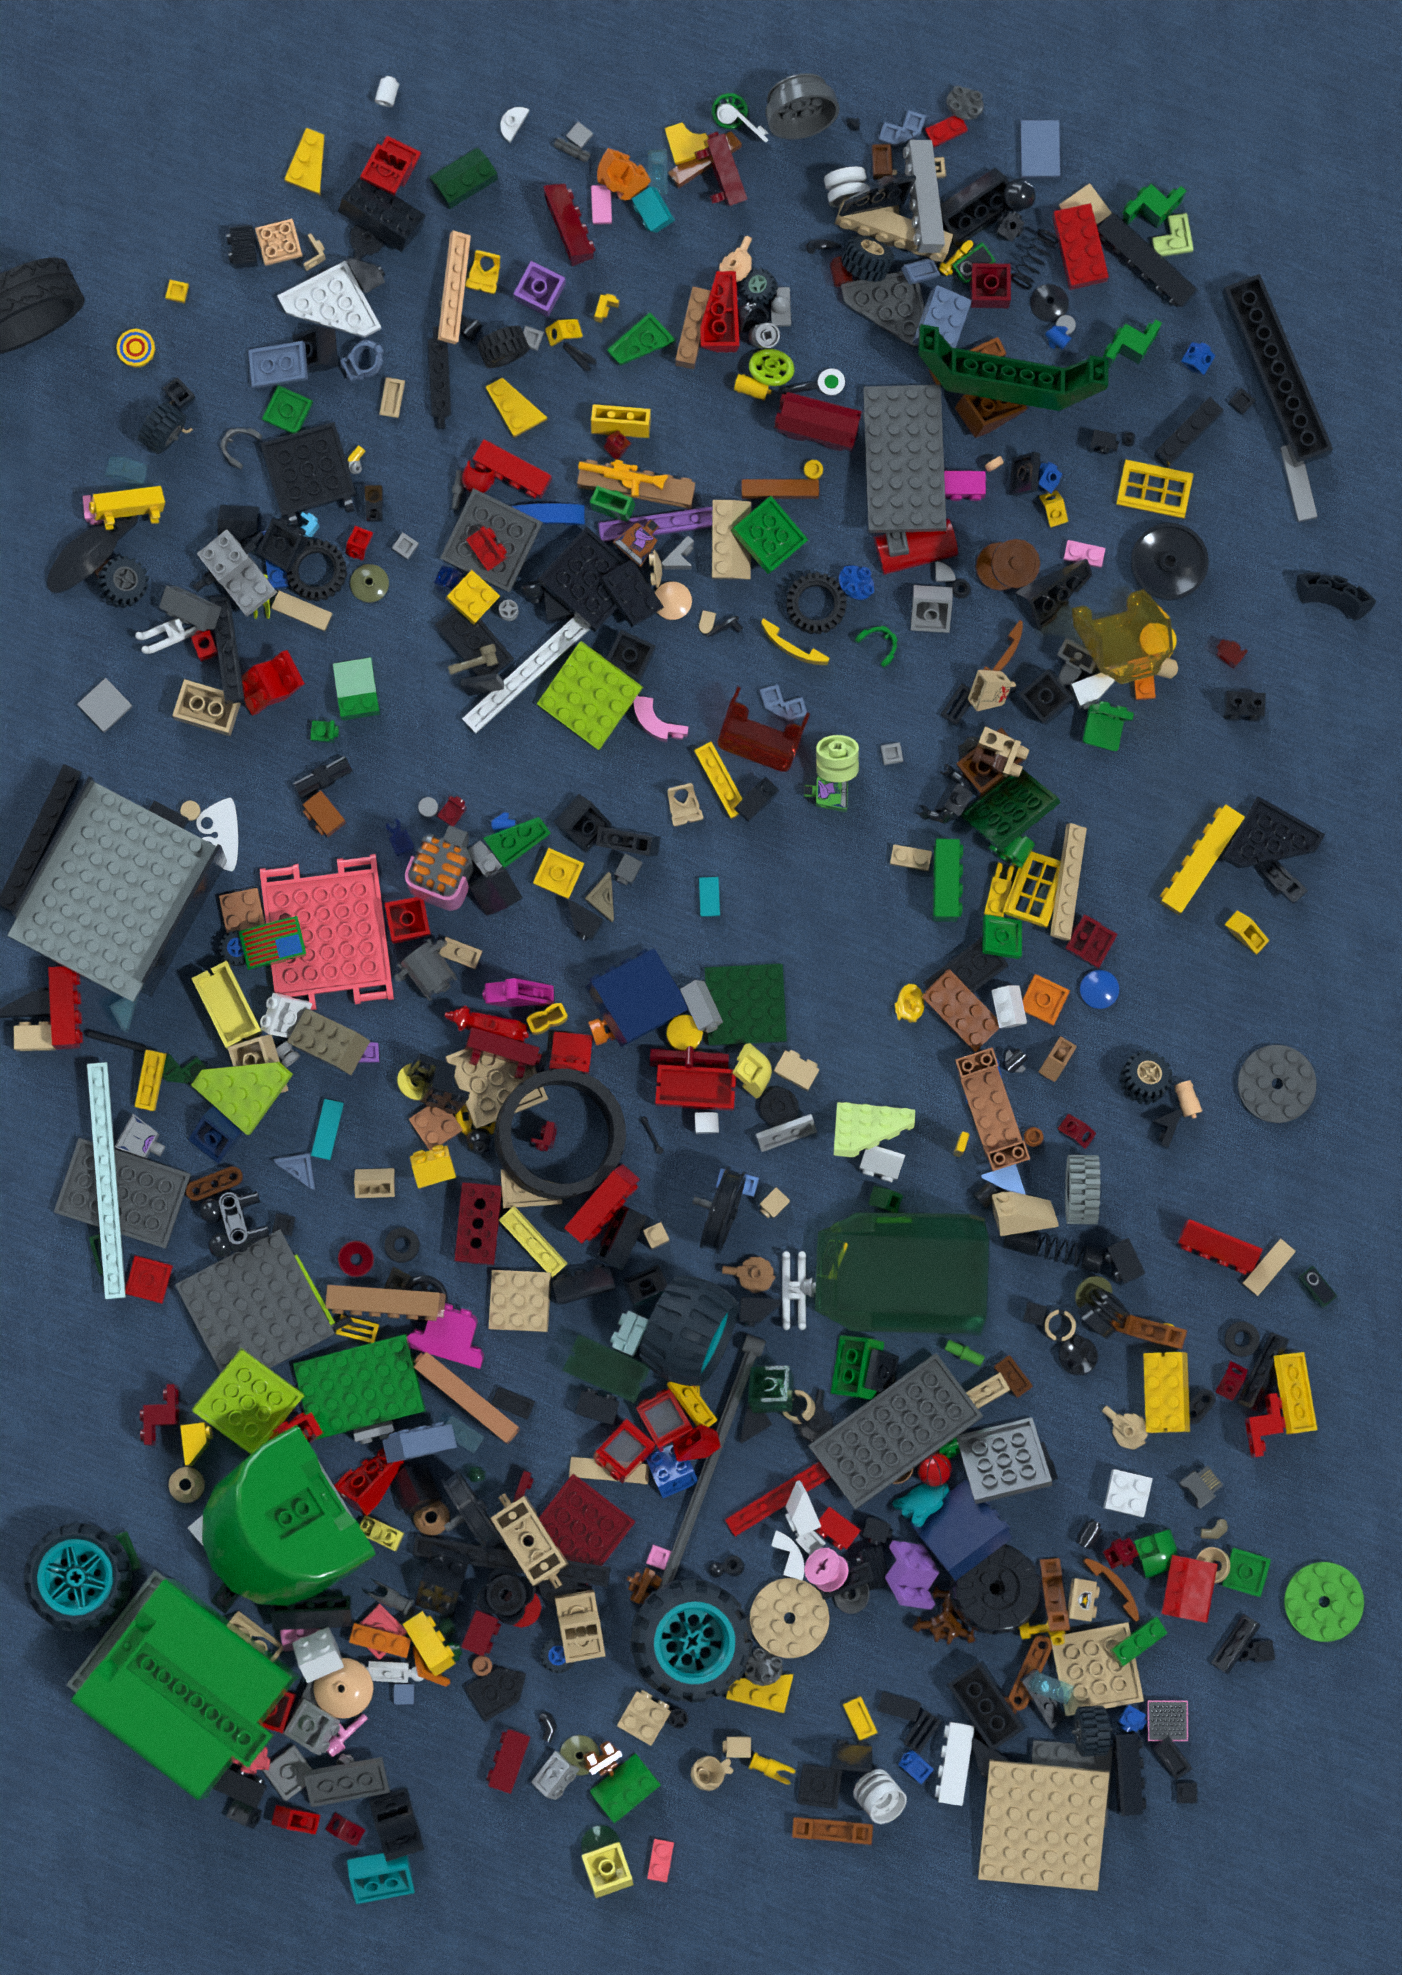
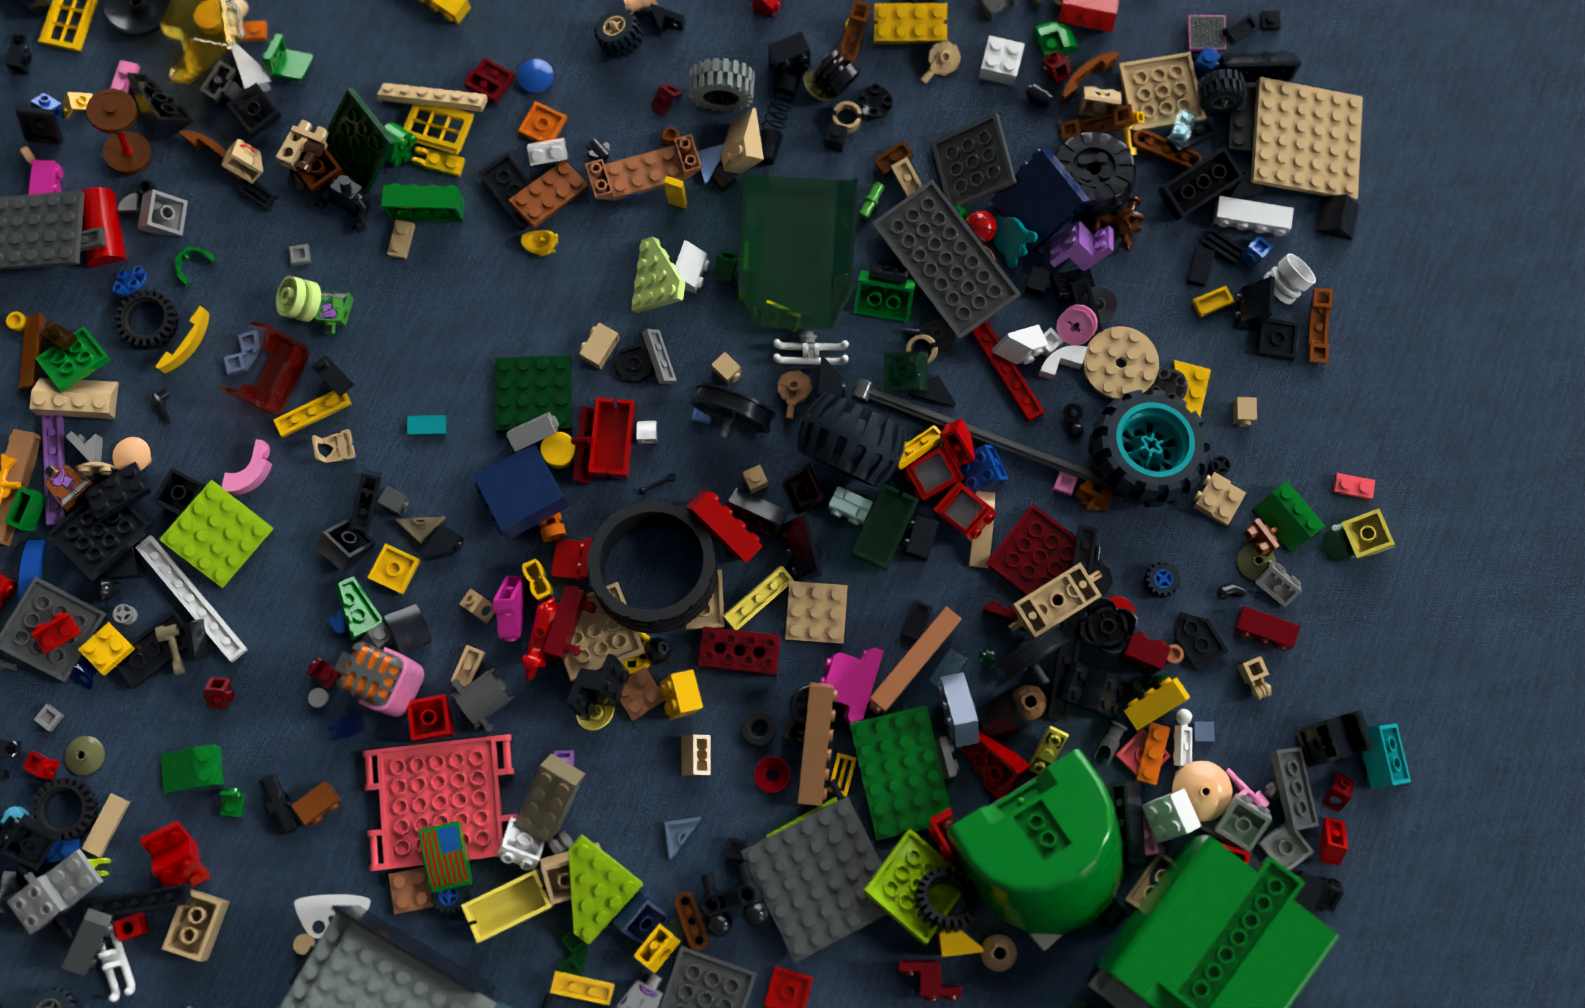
camera: 85 degrees left, 5 degrees down
teal tile [311,1099,344,1161] -> none
orange tile [412,1645,450,1687] -> none
dark red bracket [531,1121,558,1152] -> none
tan bracket [555,1589,605,1663] -> none
tan hat [691,1756,733,1791] -> none
tan piece [699,610,716,634] -> none
light yellow brick [732,1043,772,1098] -> none
yellow piece [748,1752,796,1785] -> none
red brick [816,1507,861,1550] -> none
green plate [983,915,1022,959] -> none
medium nougat slope [1039,1036,1077,1082] -> none
green plate [1110,1617,1167,1667] -> none
none -> dark brown tile [40,321,78,352]
none -> dark red brick [203,677,235,709]
none -> tan bracket [459,589,495,623]
none -> yellow brick [633,923,681,973]
none -> black tyre [914,867,980,934]
none -> tan brick [1237,656,1271,700]
none -> black slope [1315,194,1359,240]

